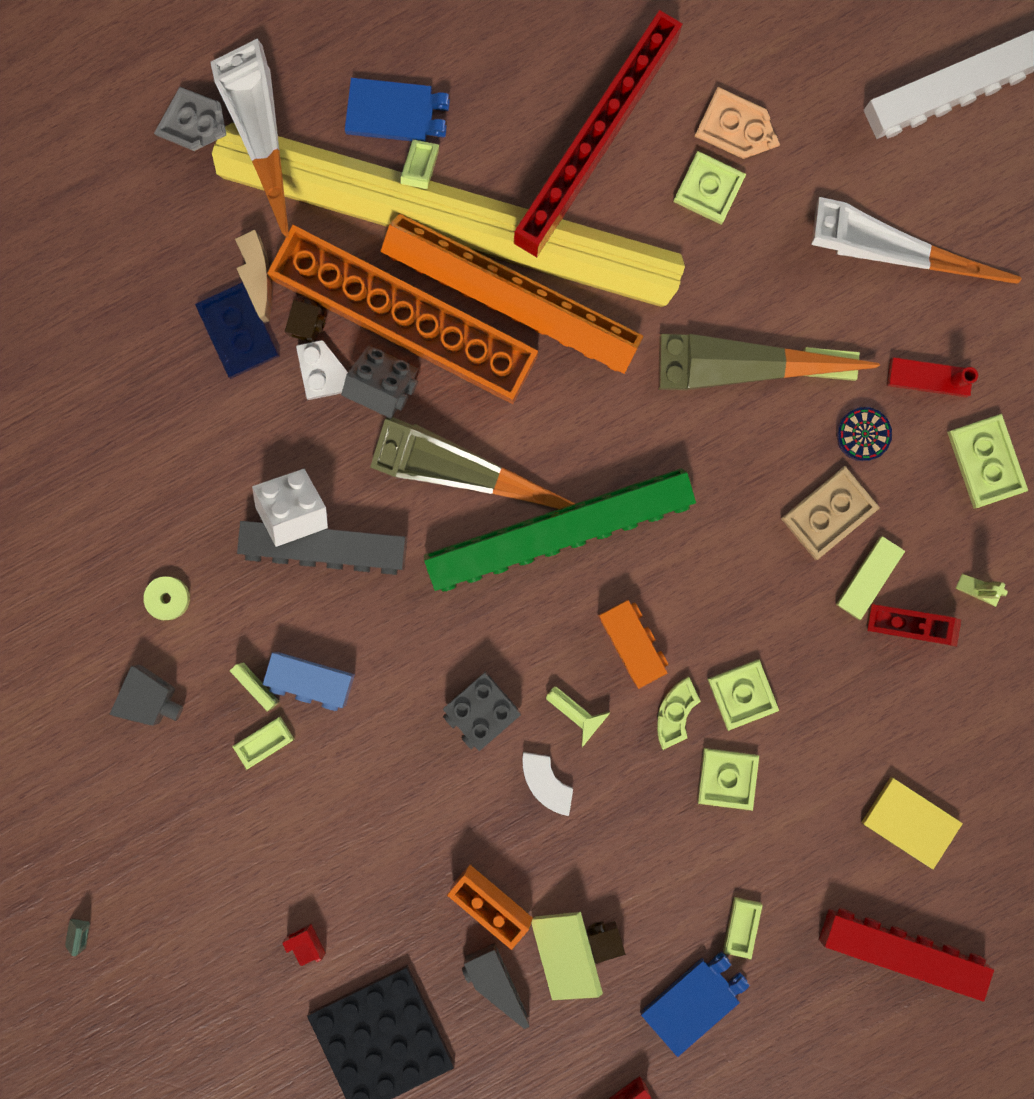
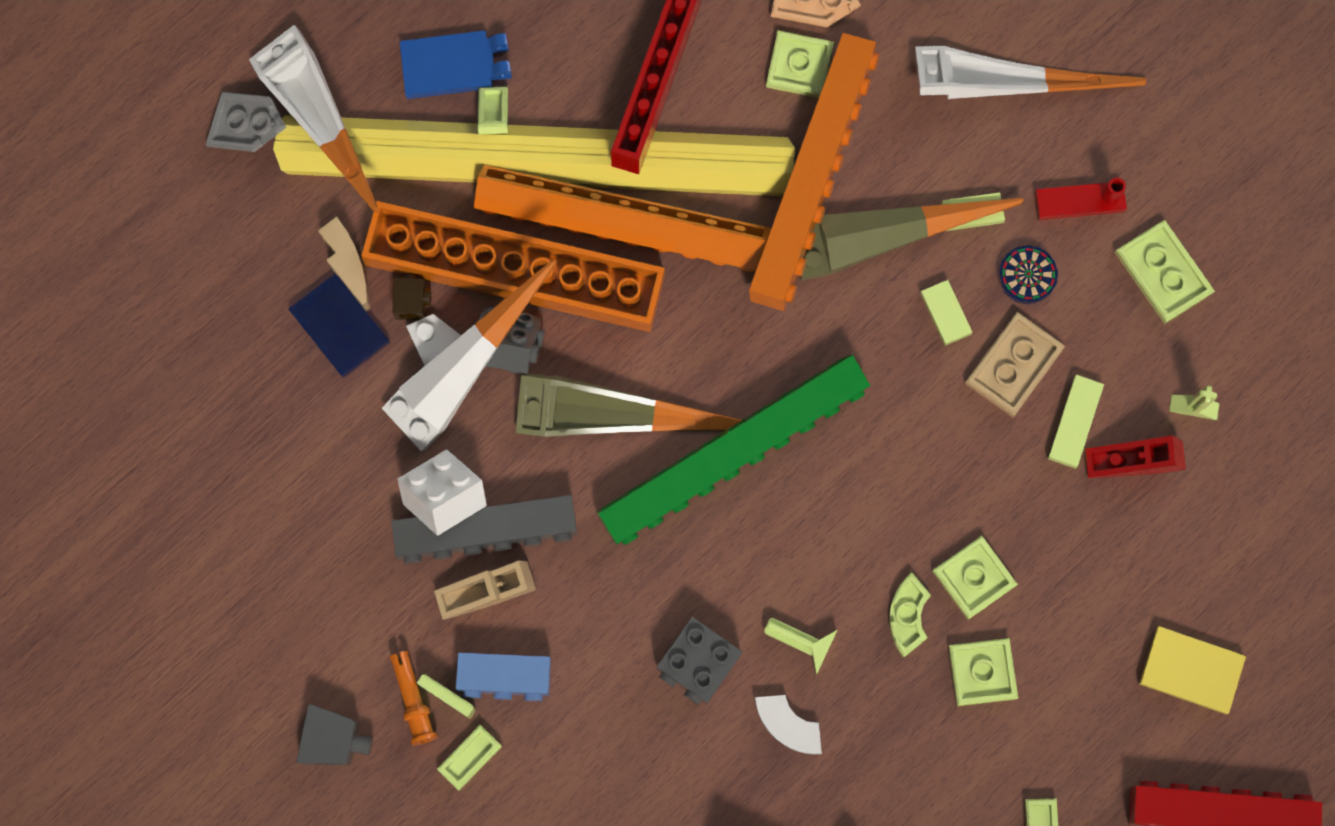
camera: 15 degrees left, 10 degrees down
yellowish green piece [144,577,190,620] -> none
orange brick [598,600,669,689] -> none
none -> white plate [382,260,557,451]
none -> orange pin [389,651,438,746]
none -> tan slope [434,561,536,620]
none -> orange brick [749,33,880,311]
none -> yellowish green tile [920,280,973,346]

